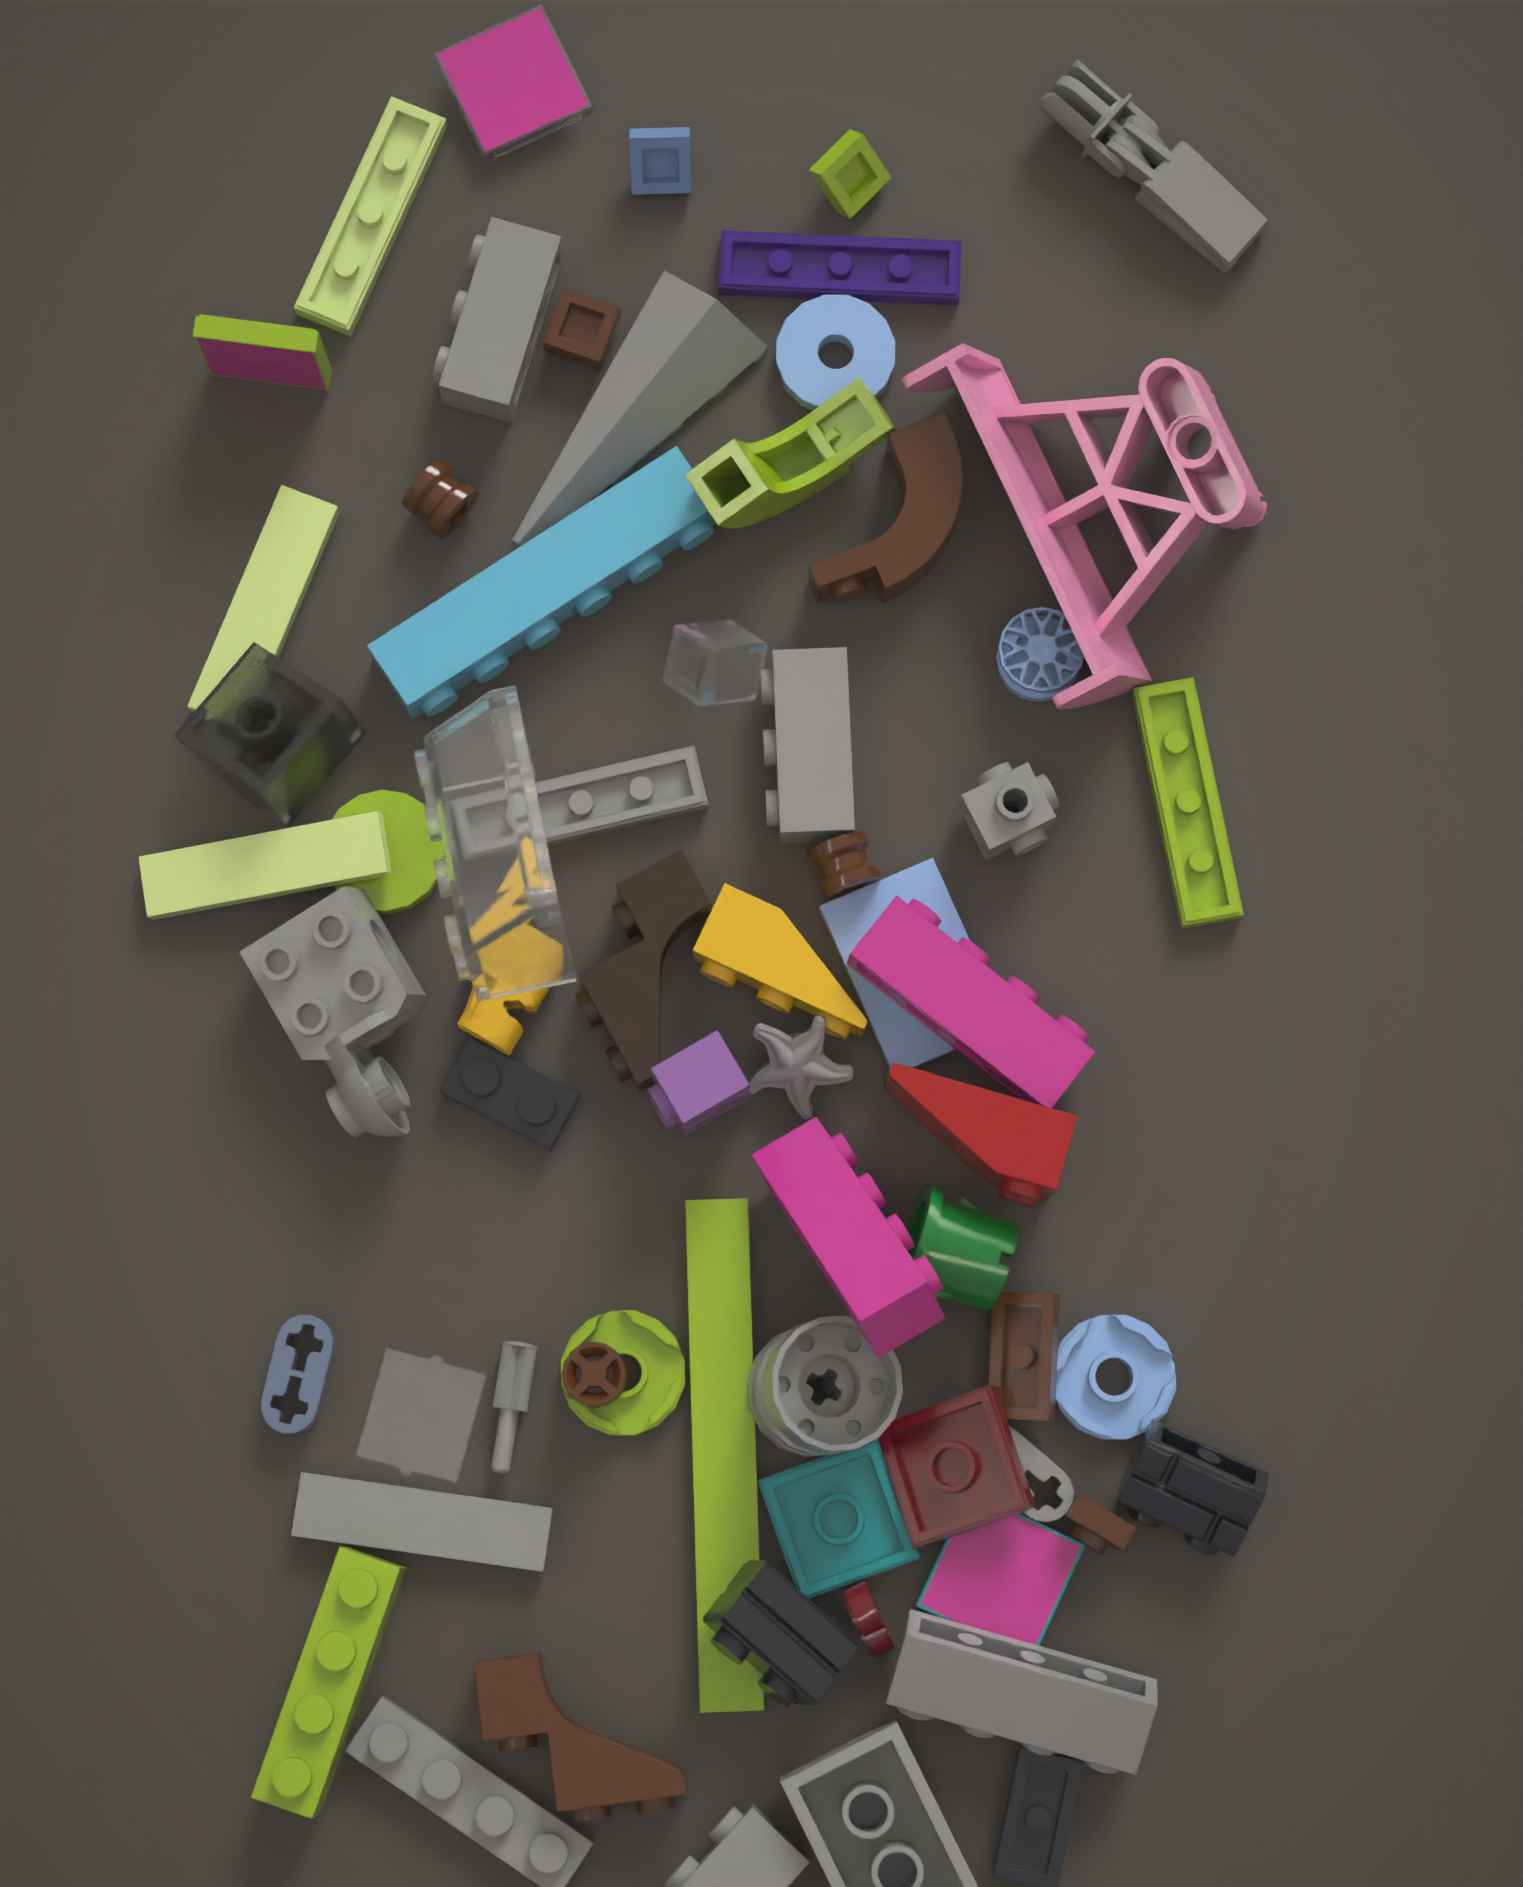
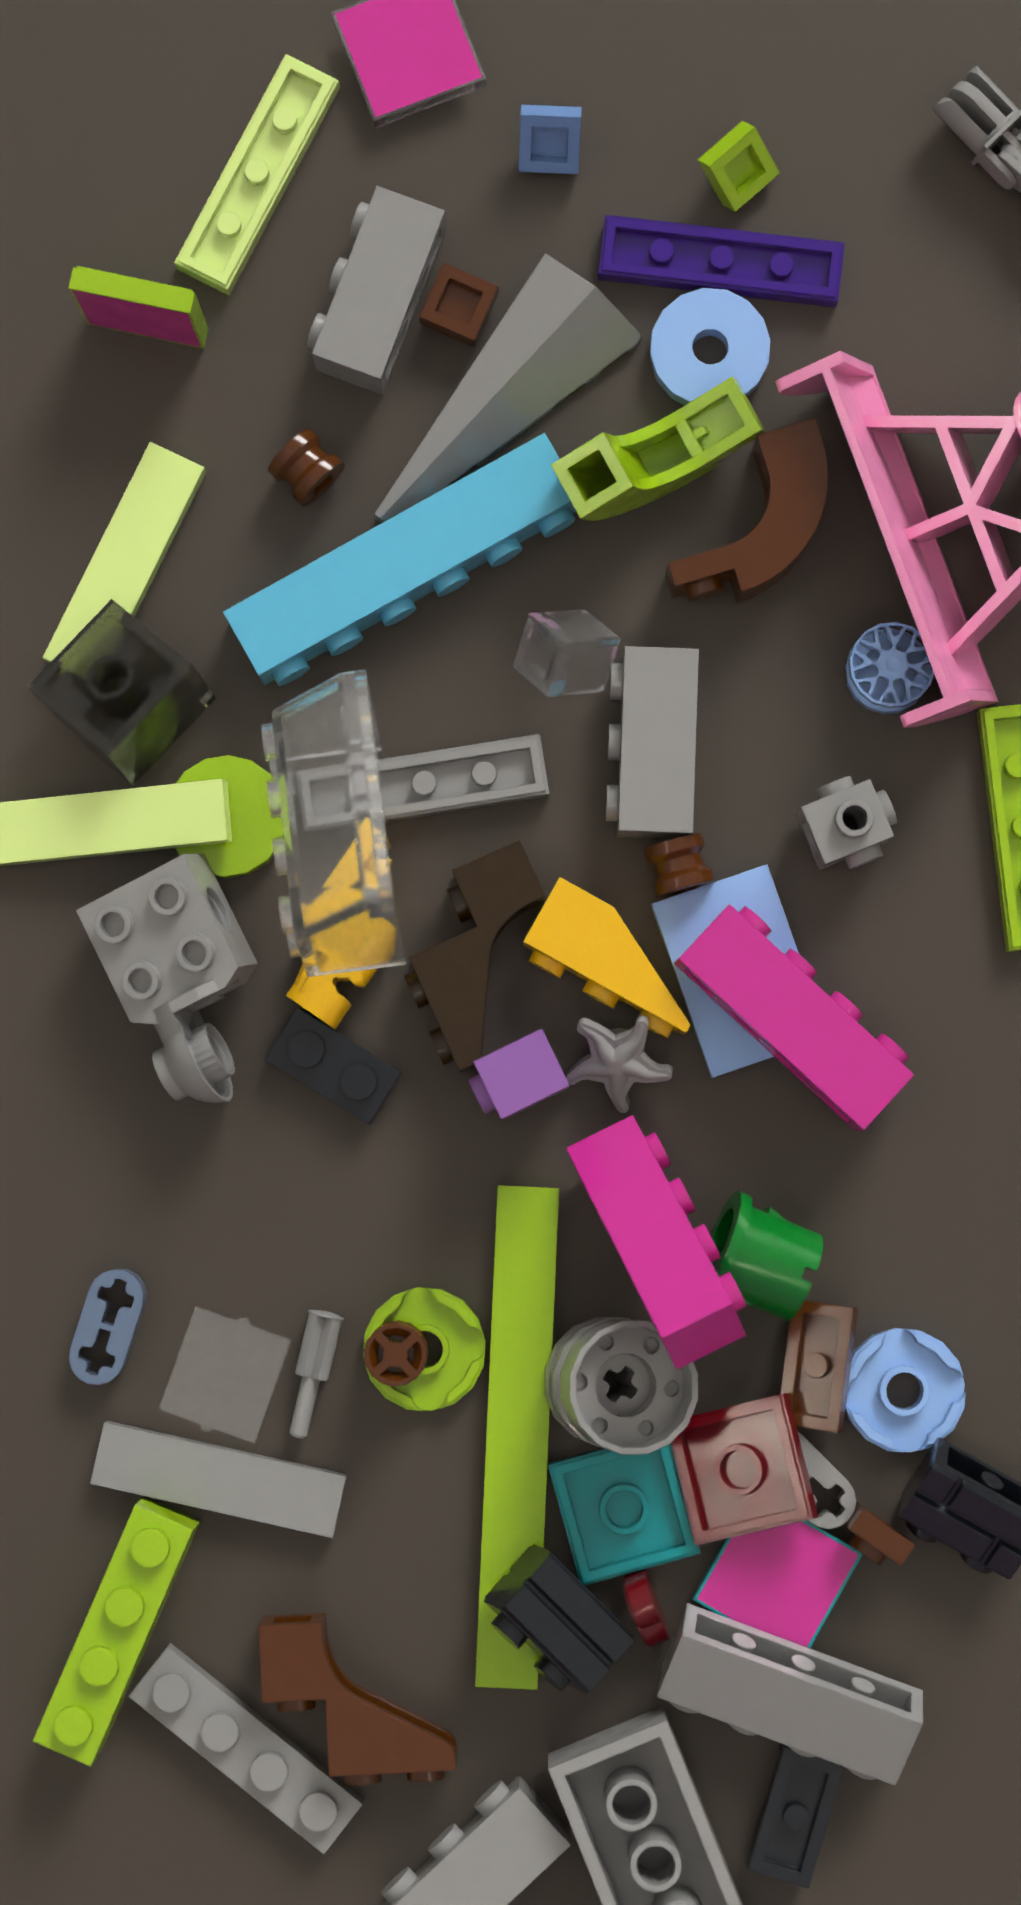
camera: 10 degrees right, 5 degrees up
red slope [884,1062,1077,1207] -> none

